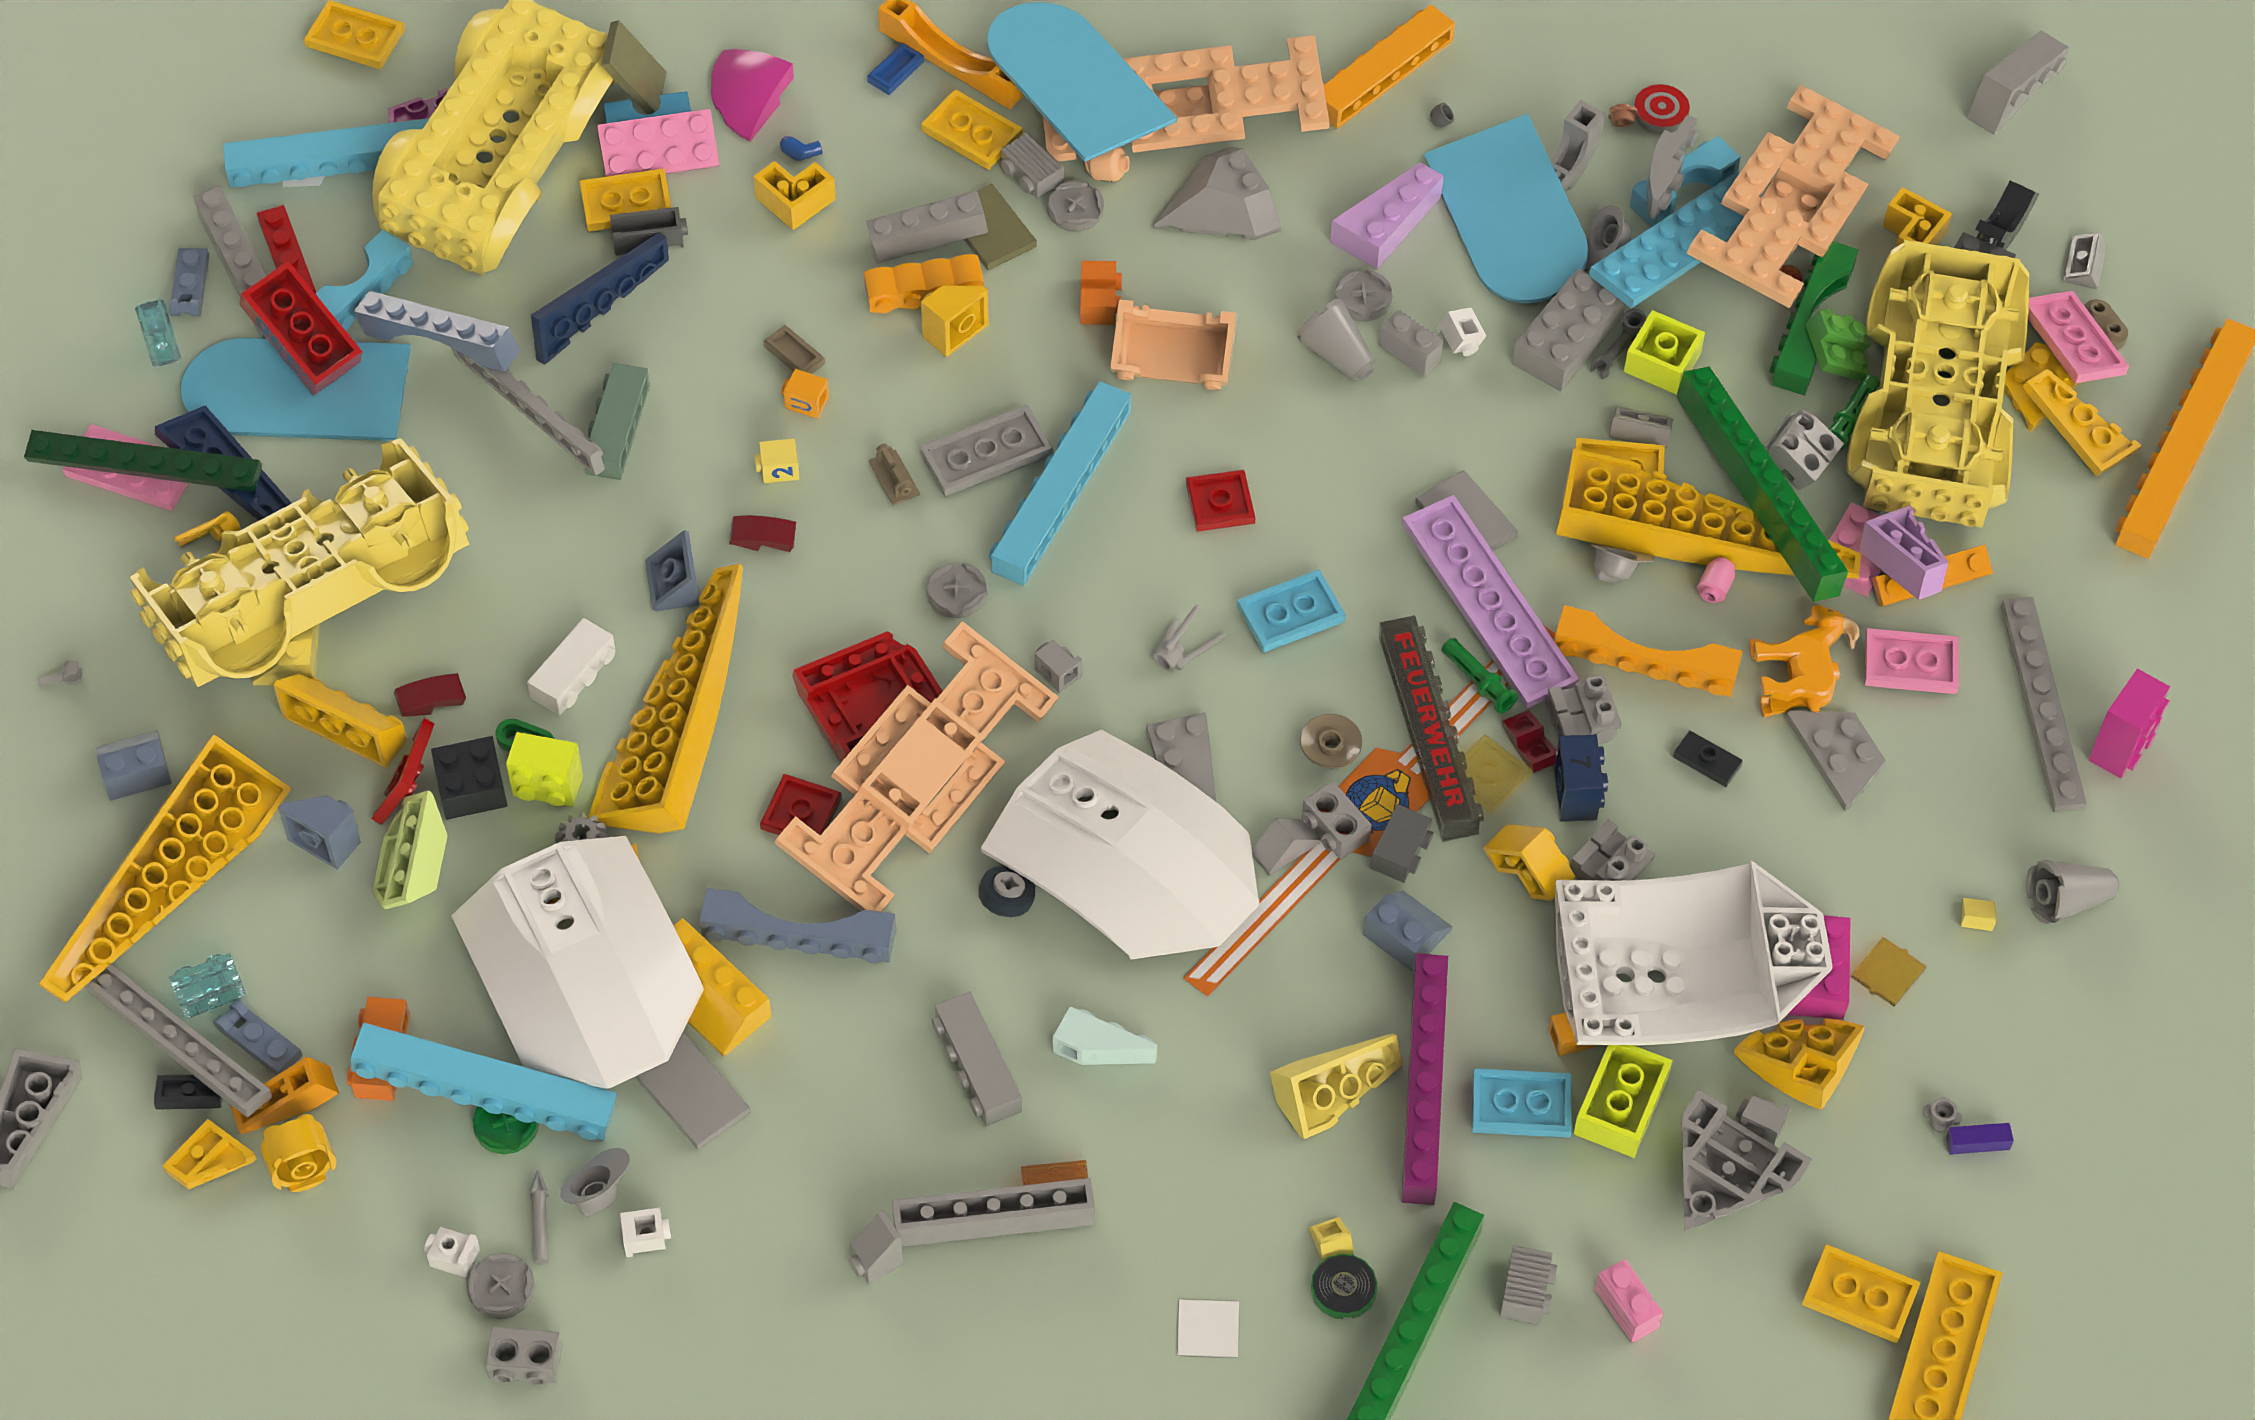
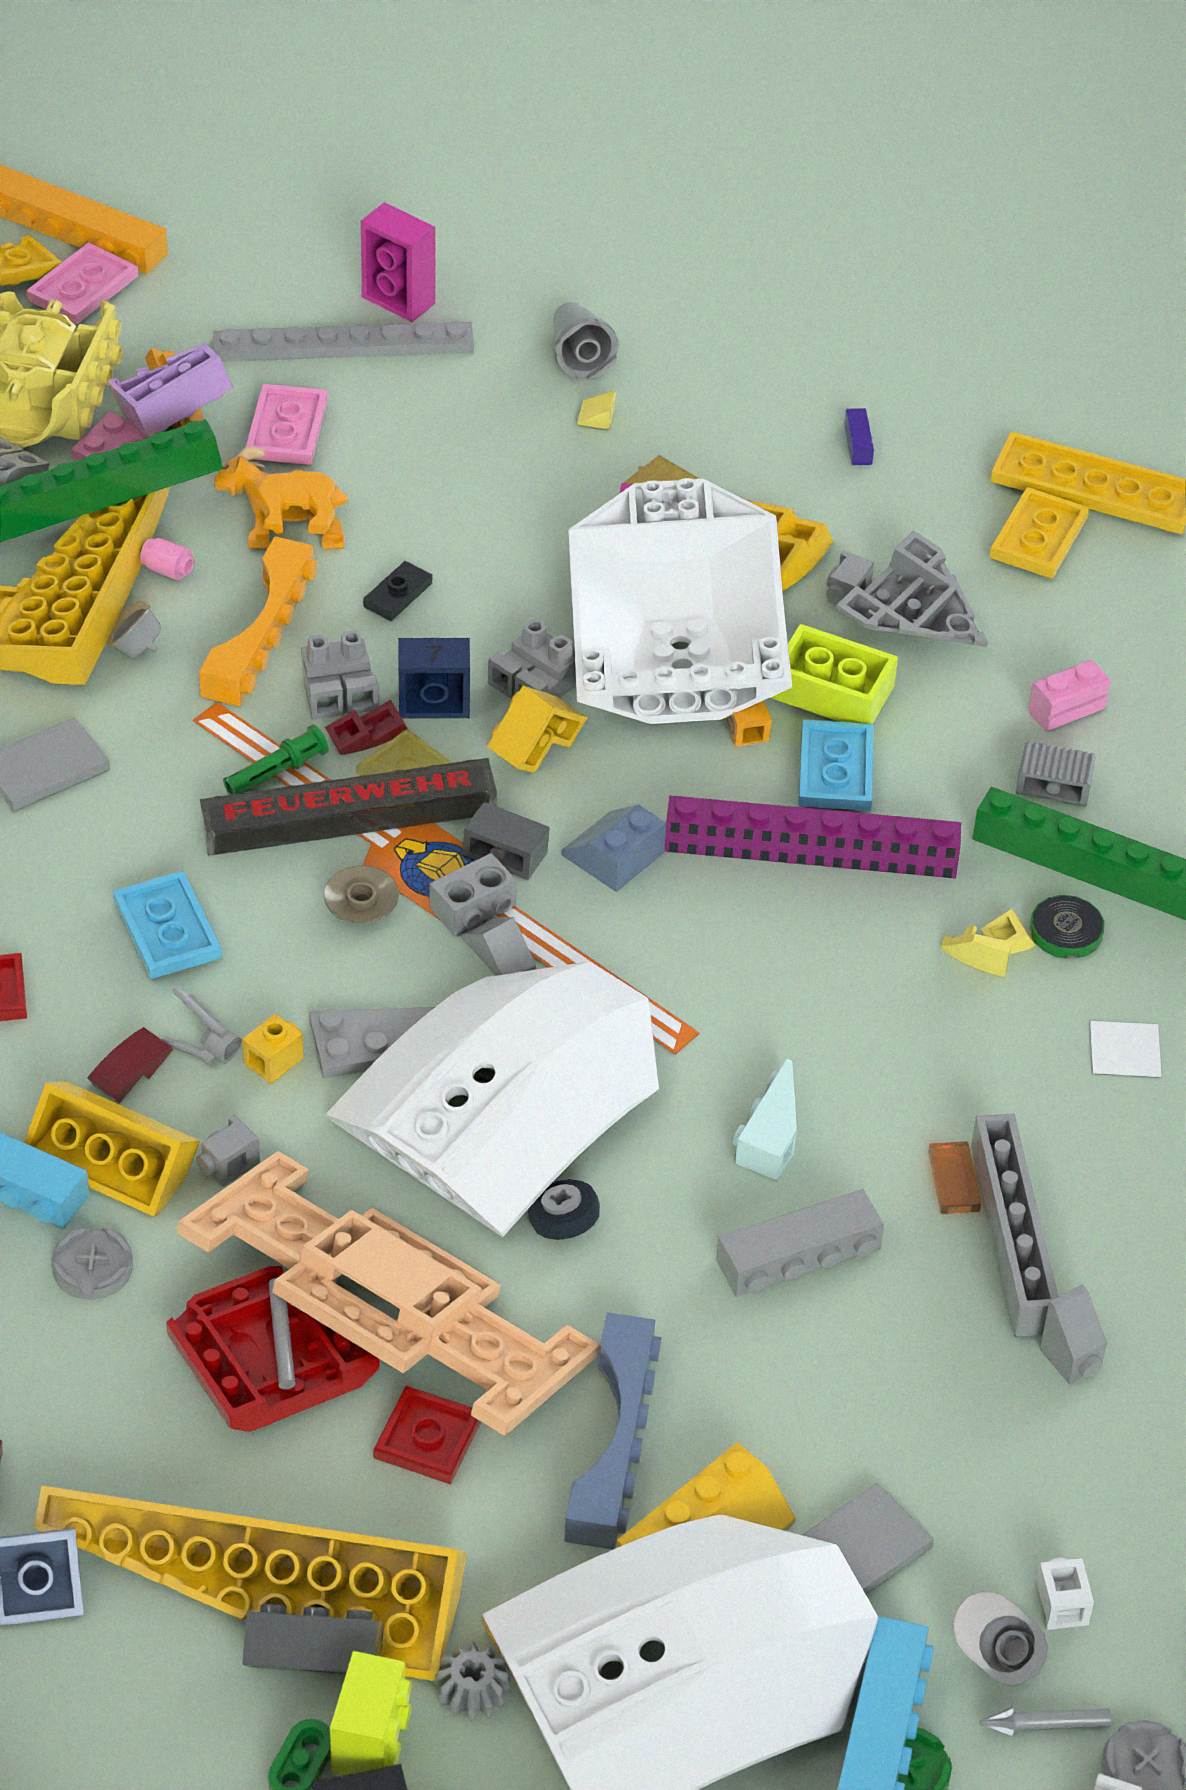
camera: 90 degrees left, 10 degrees down
white brick [527,618,616,716] -> none
light yellow wedge [1270,1033,1403,1139] -> none
lavender plate [1401,495,1580,709] -> none
light grey wing [1785,710,1886,811] -> none
light grey plate [1923,1097,1962,1133] -> none
none -> yellow slope [24,1081,200,1217]
none -> bright pink plate [26,242,138,325]
none -> dark red slope [87,1027,174,1103]
none -> yellow brick [242,1013,304,1084]
none -> dark grey brick [242,1604,384,1674]
none -> light grey bar [268,1278,295,1390]
none -> light yellow slope [941,925,1012,977]

